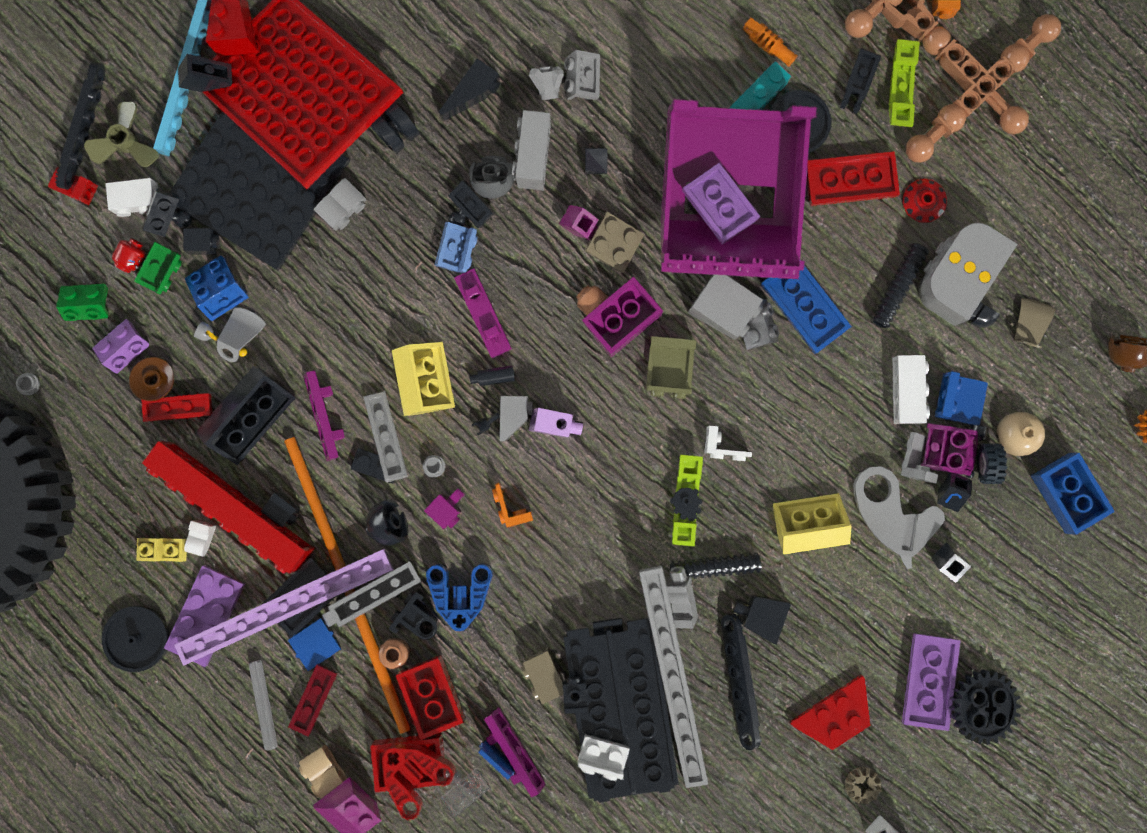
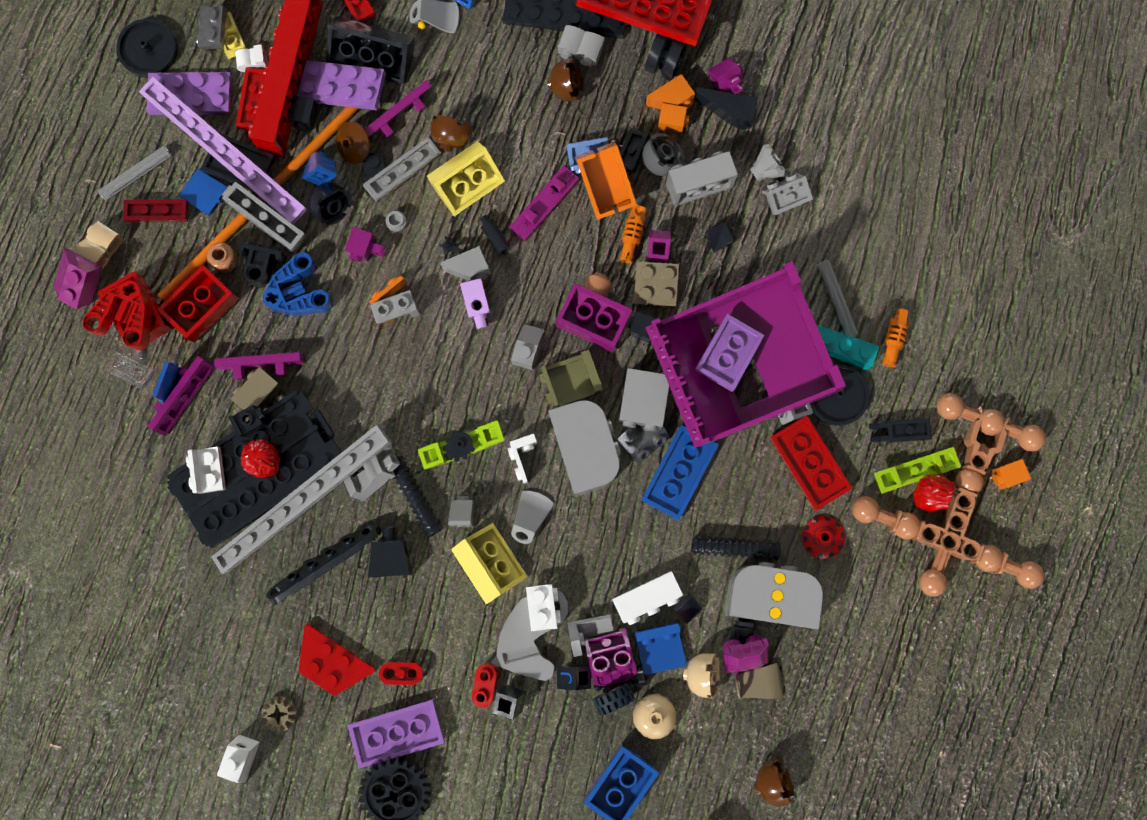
camera: 70 degrees right, 5 degrees down
none -> flat silver bracket [197,6,227,54]
none -> magenta hinge [214,352,305,380]
none -> red plate [236,67,265,130]
none -> red hair [241,439,280,478]
none -> medium lavender plate [297,60,386,110]
none -> blue slope [302,152,337,186]
none -> reddish brown dish [336,121,370,164]
none -> light grey bracket [370,290,420,324]
none -> red plate [379,662,424,685]
none -> reddish brown cylinder [430,115,473,152]
none -> light grey slope [448,496,475,527]
none -> red plate [472,663,499,708]
none -> light grey slope [511,324,545,370]
none -> light grey piece [511,490,554,544]
none -> white bracket [526,584,561,631]
none -> reddish brown cylinder [547,58,584,102]
none -> light grey brick [548,401,621,497]
none -> orange piece [575,142,637,220]
none -> orange hinge [619,205,646,264]
none -> black brick [627,311,656,344]
none -> orange slope [646,74,695,109]
none -> orange brick [658,103,690,134]
none -> black tile [673,593,703,624]
none -> tan cylinder [683,653,720,699]
none -> magenta brick [708,58,743,94]
none -> magenta slope [722,635,769,673]
none -> light grey axle [818,260,858,338]
none -> red hair [913,474,955,512]

